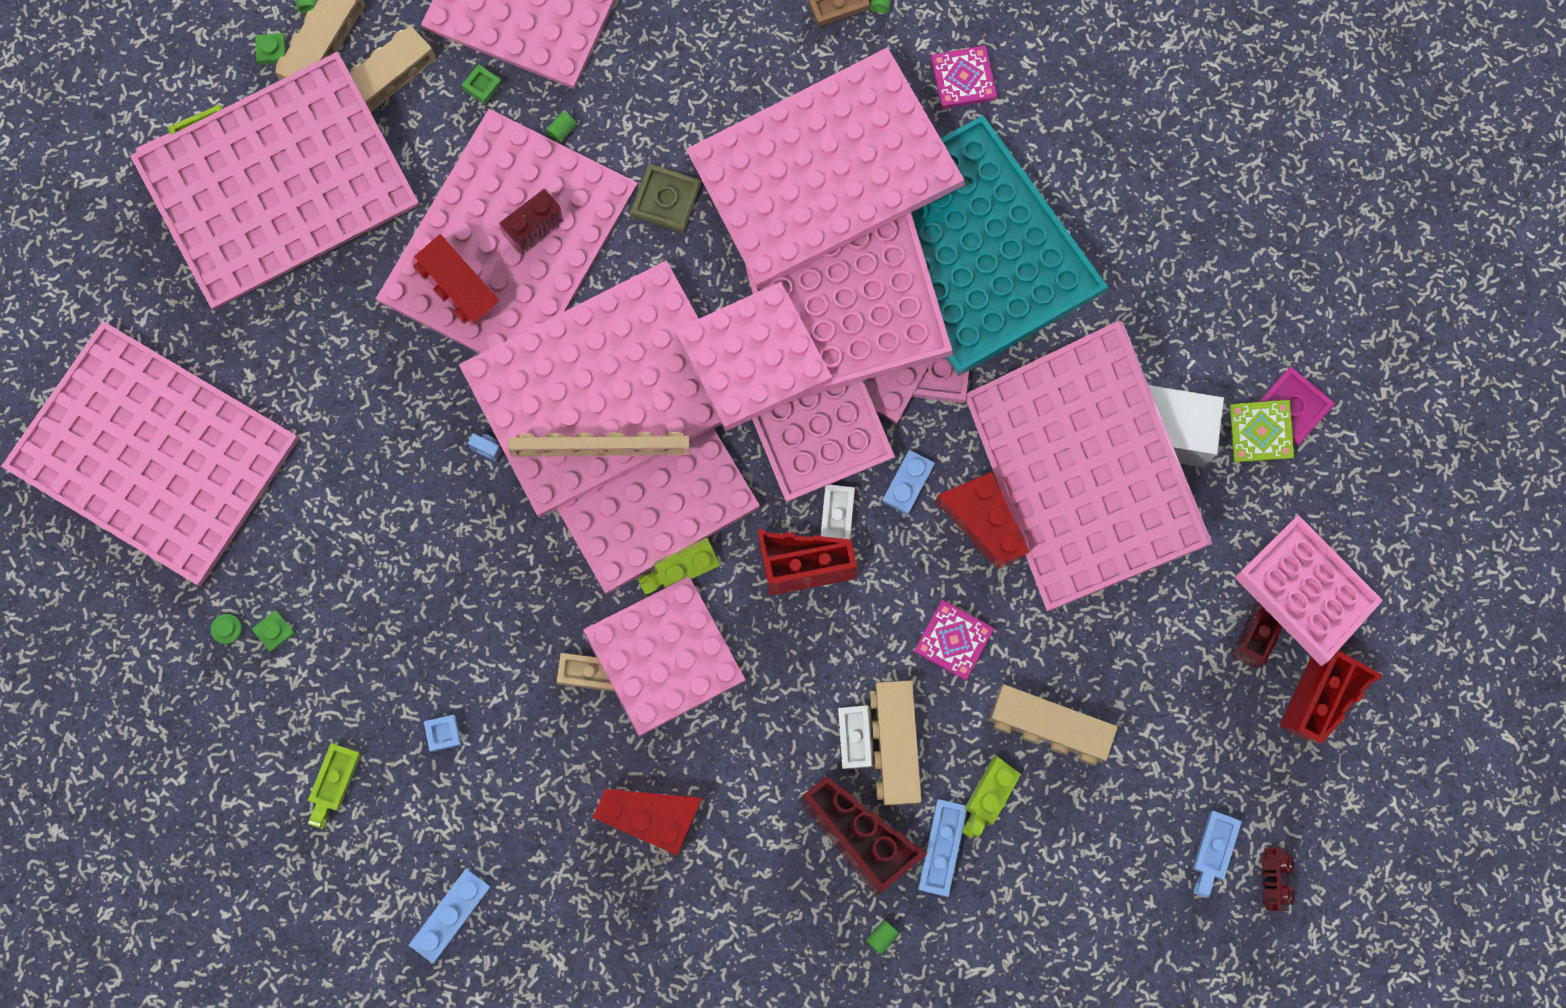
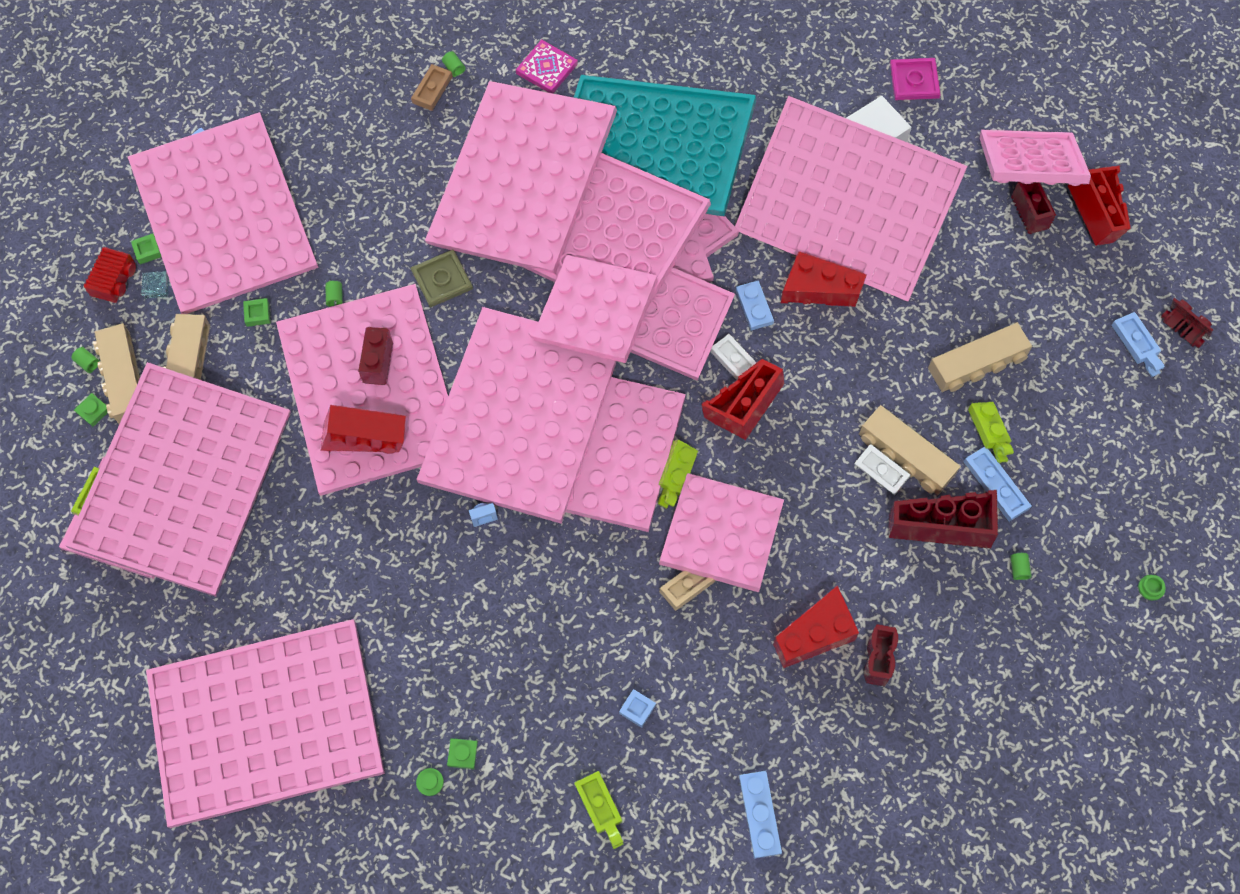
camera: 40 degrees left, 10 degrees down
tan plate [508,432,690,457] -> none
dark pink tile [914,600,994,681] -> none
lime tile [1229,400,1294,463] -> none
none -> dark red brick [864,624,898,686]

